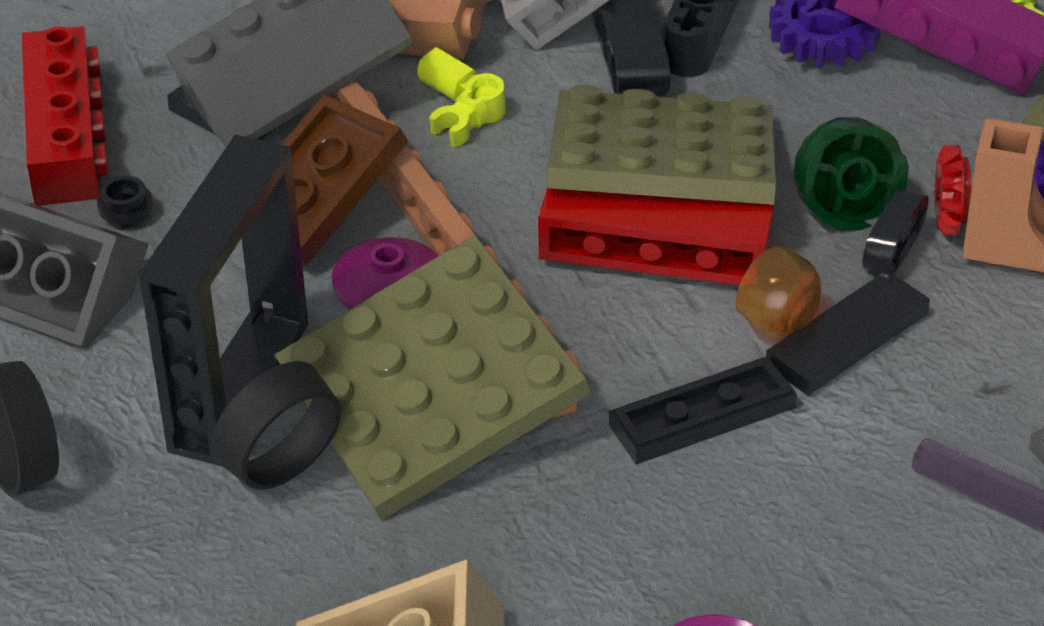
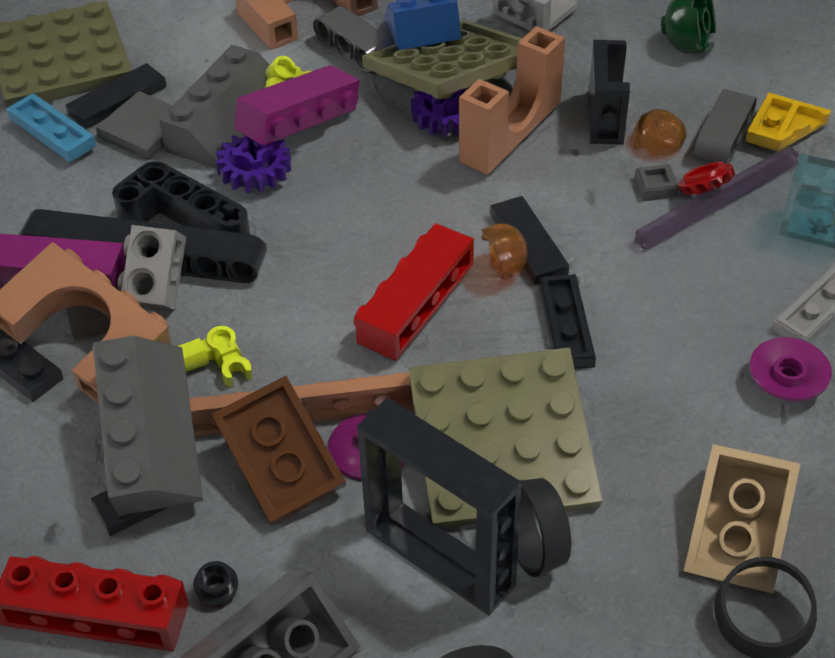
camera: 70 degrees left, 5 degrees up
olive plate [546,85,776,205] -> none
dark green cylinder [793,117,909,231] -> none
black beam [862,187,929,274] -> none
red gear [934,145,971,235] -> none

